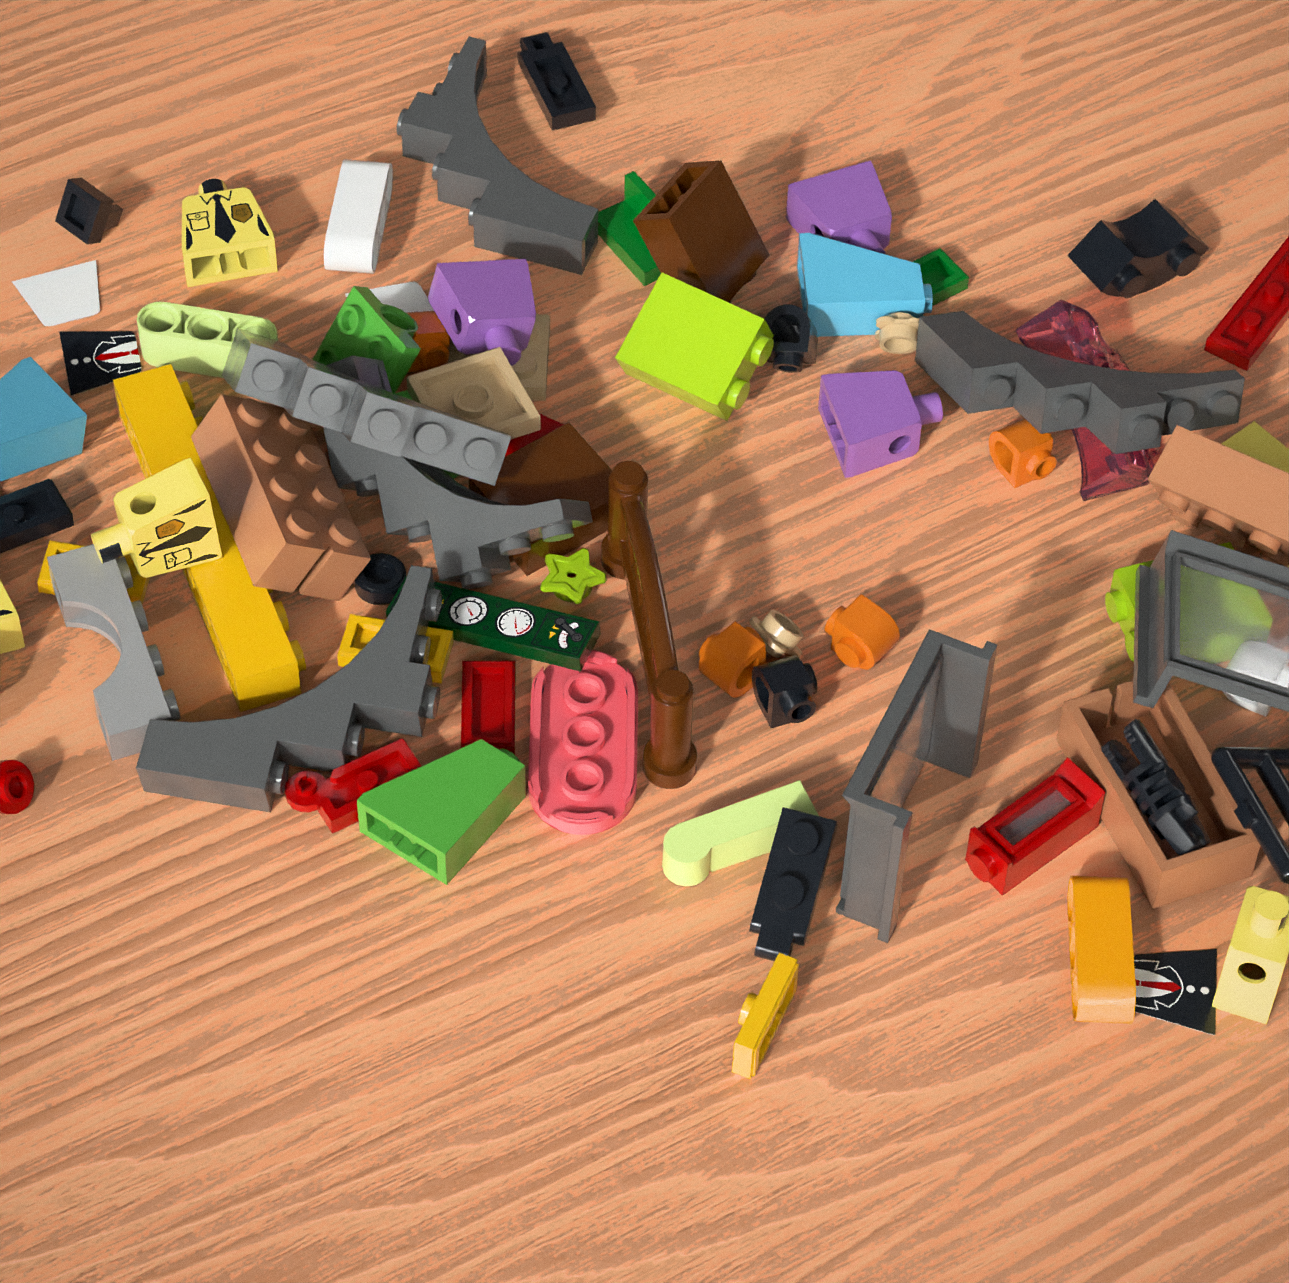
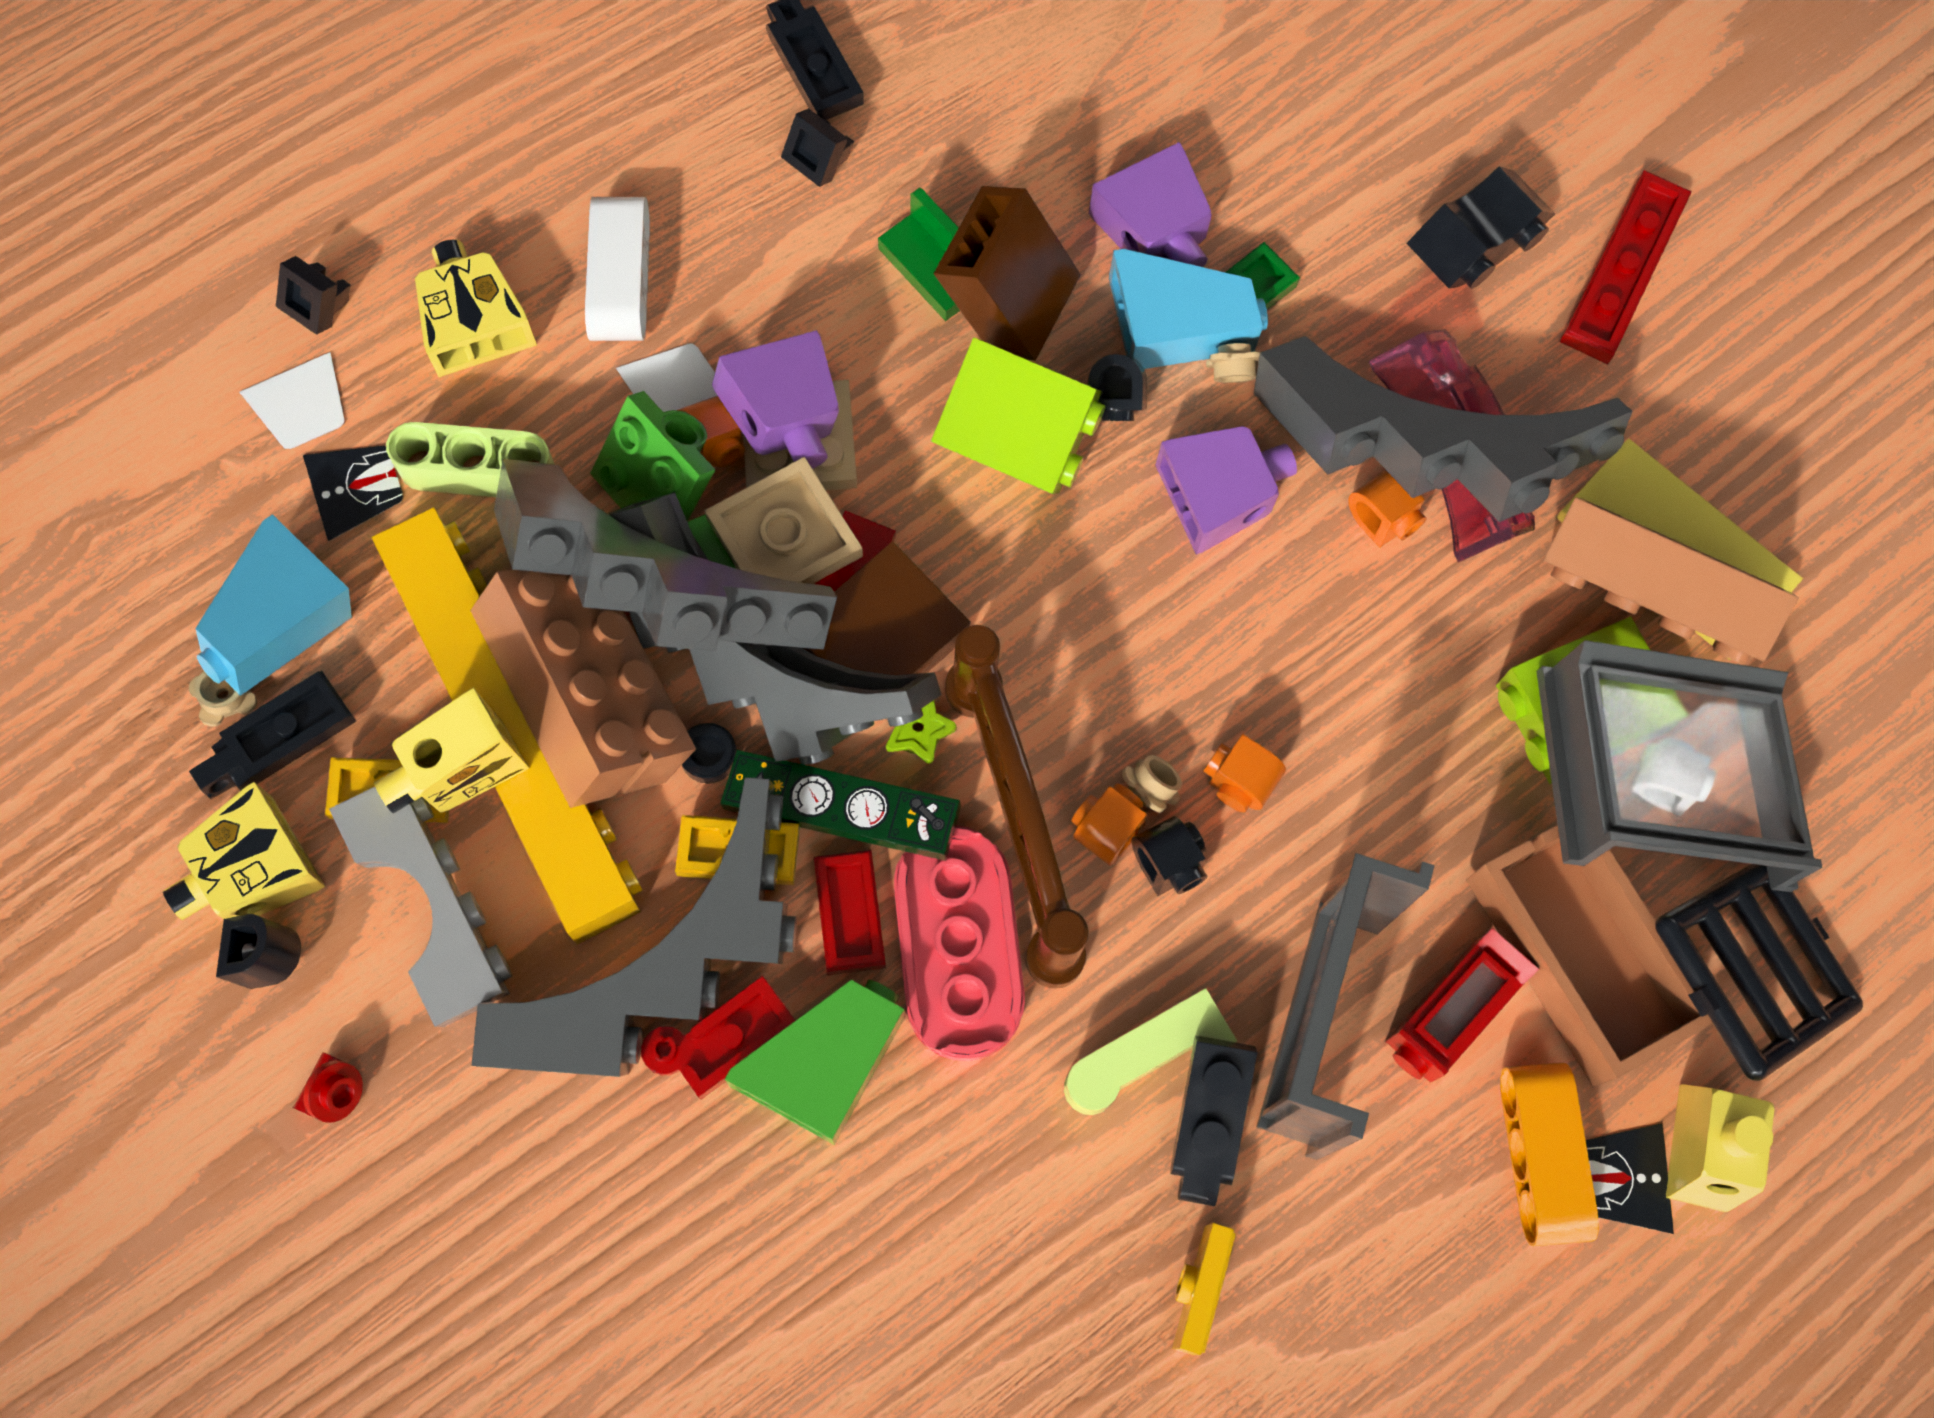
camera: 10 degrees left, 20 degrees up
dark grey arch [396,36,598,275] -> none
black hinge [1101,719,1211,856] -> none
none -> black tile [781,108,854,187]

